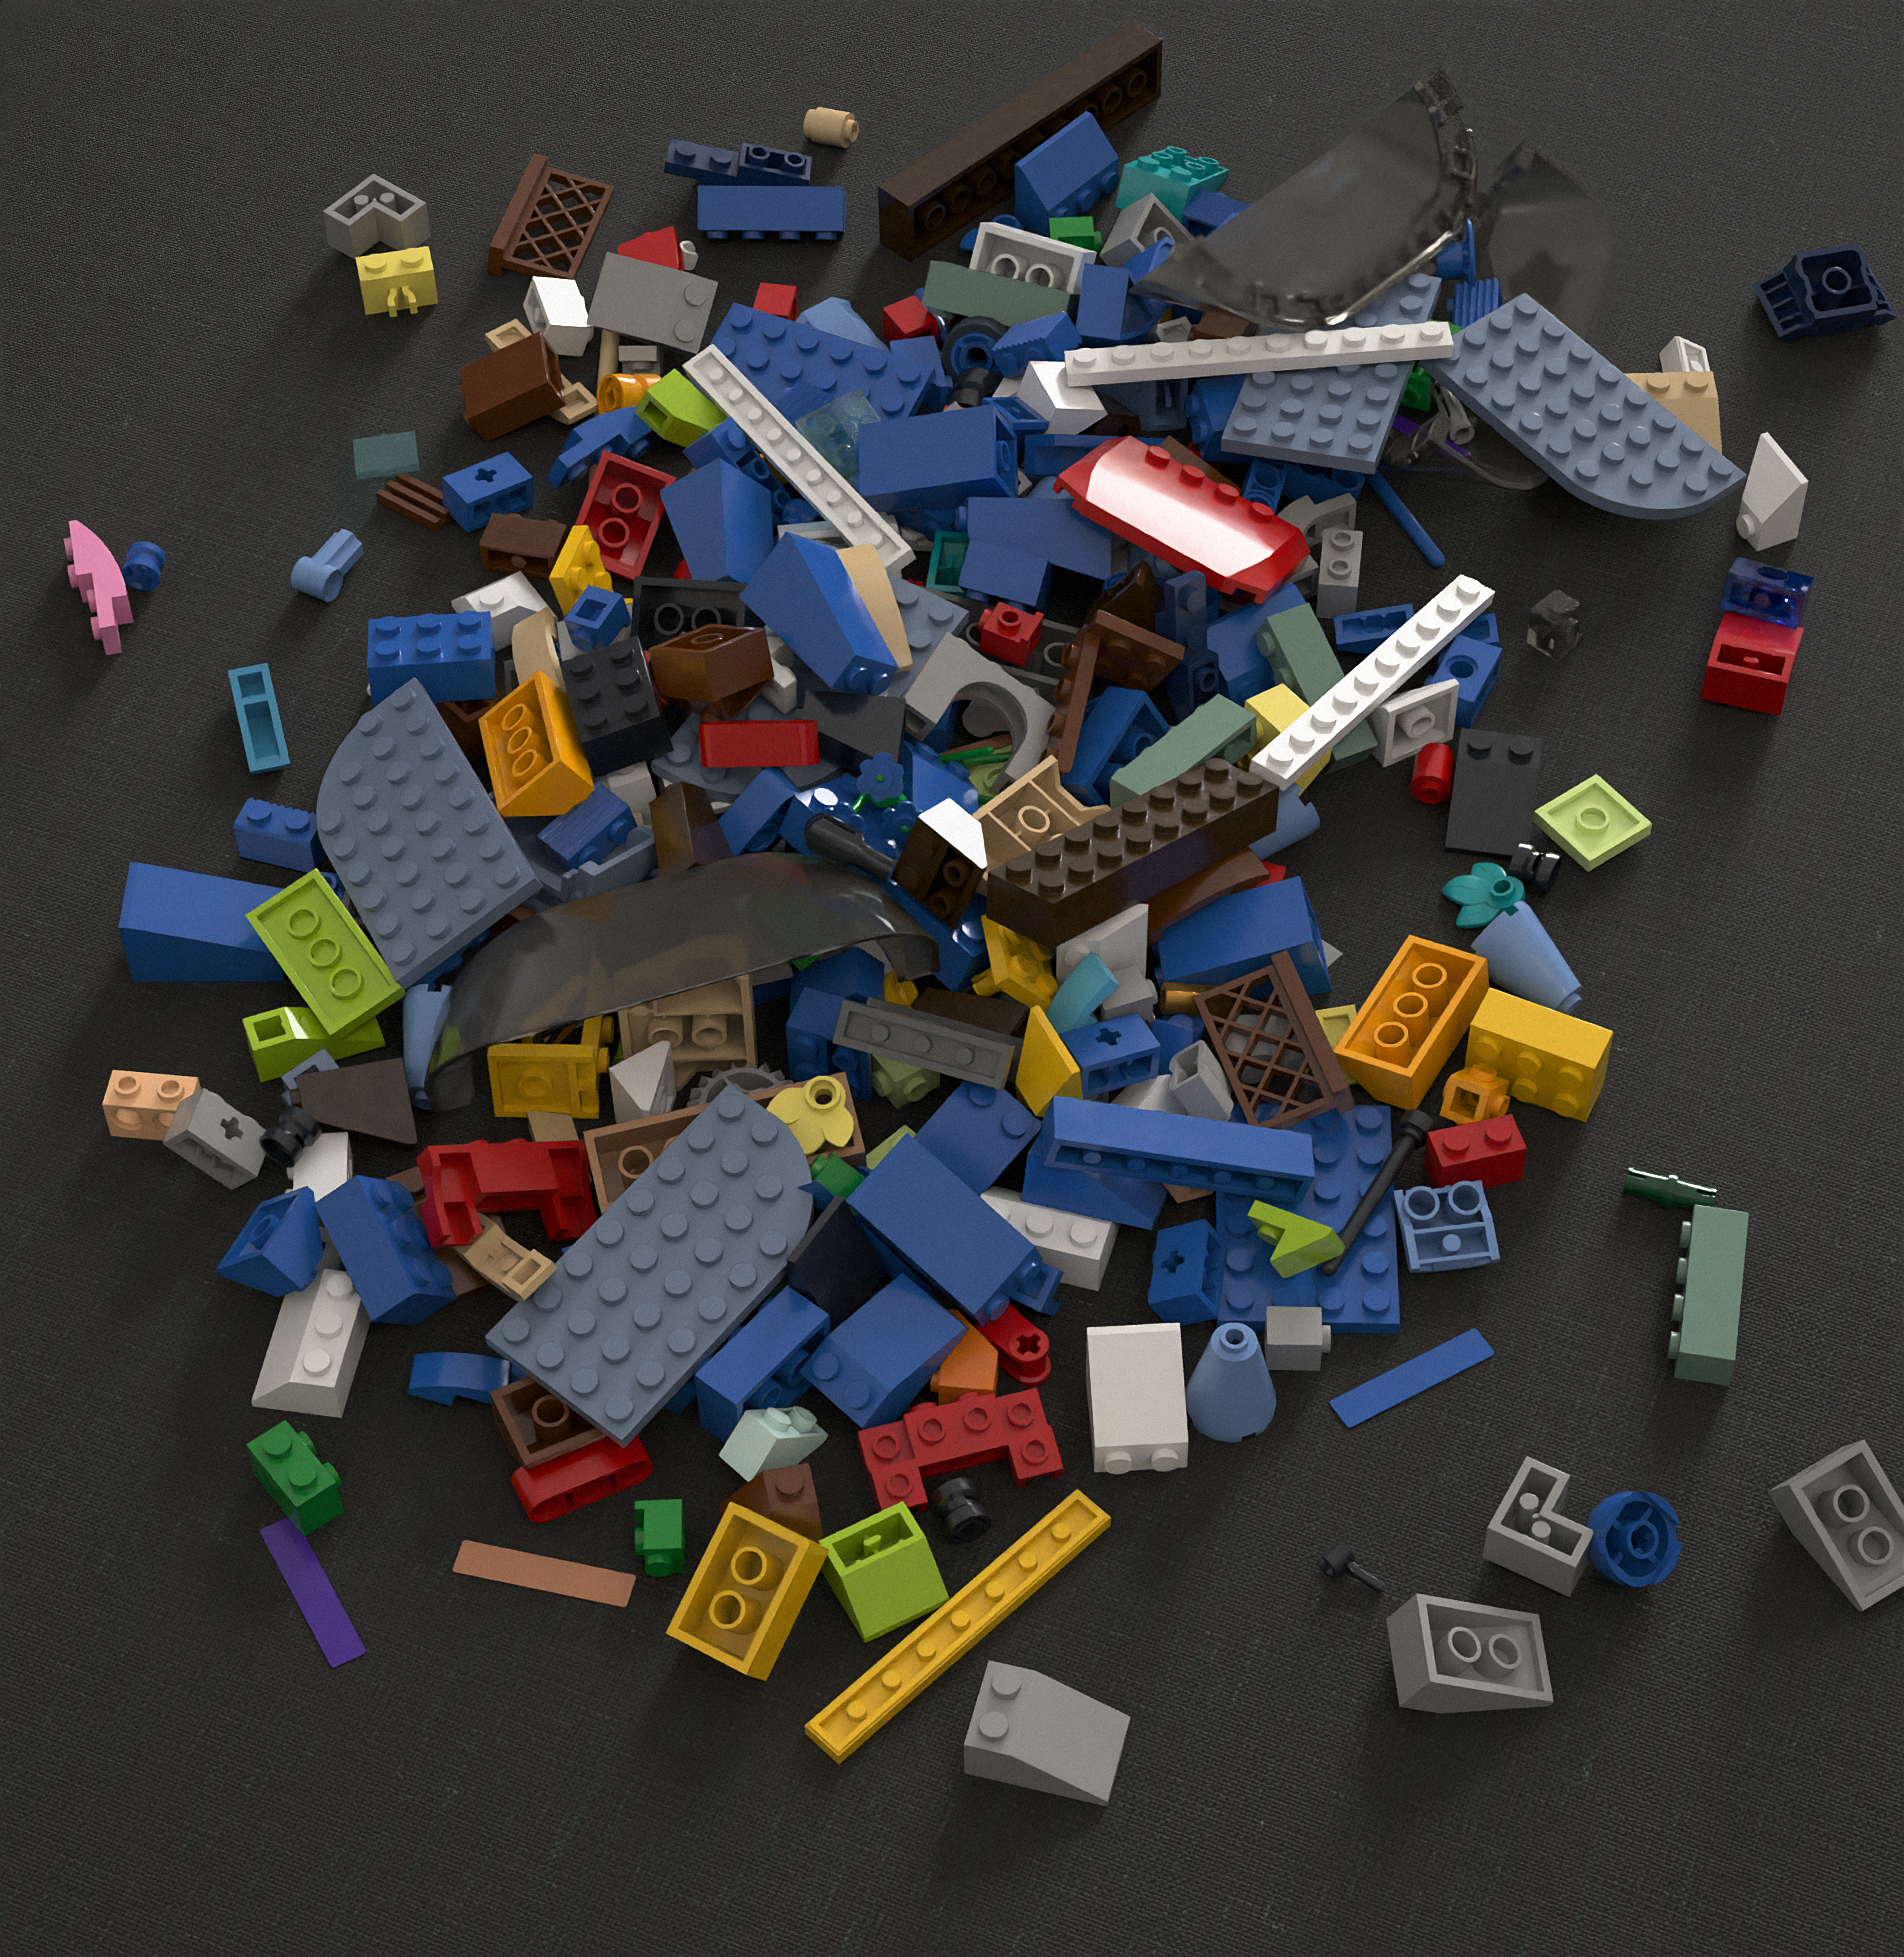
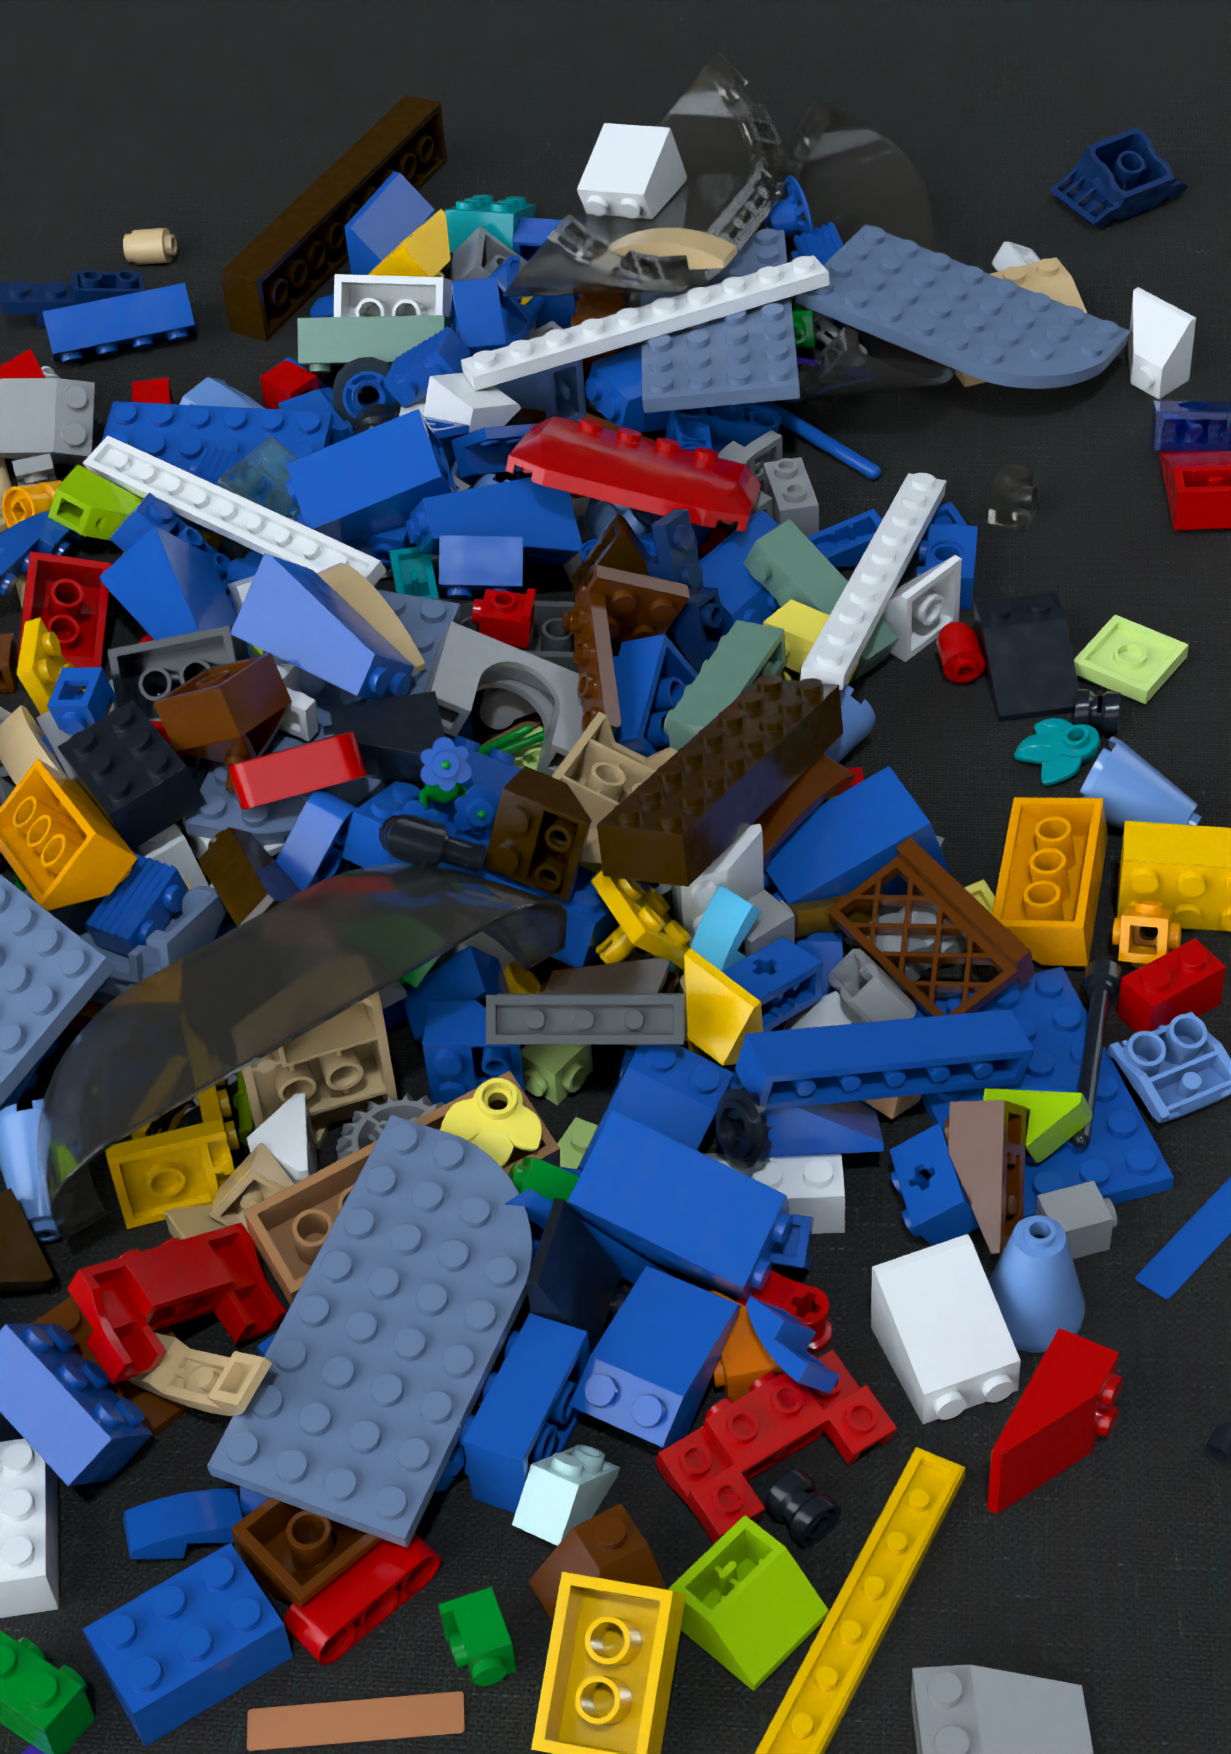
camera: 15 degrees left, 5 degrees down
none -> blue brick [83,1542,293,1746]
none -> tan slope [208,1143,294,1233]
none -> yellow slope [368,209,451,277]
none -> white slope [577,123,687,219]
none -> tan slope [585,228,737,274]
none -> black gear [716,1087,773,1169]
none -> blue slope [746,1296,840,1394]
none -> slope [944,1100,1027,1255]
none -> red slope [987,1328,1123,1514]

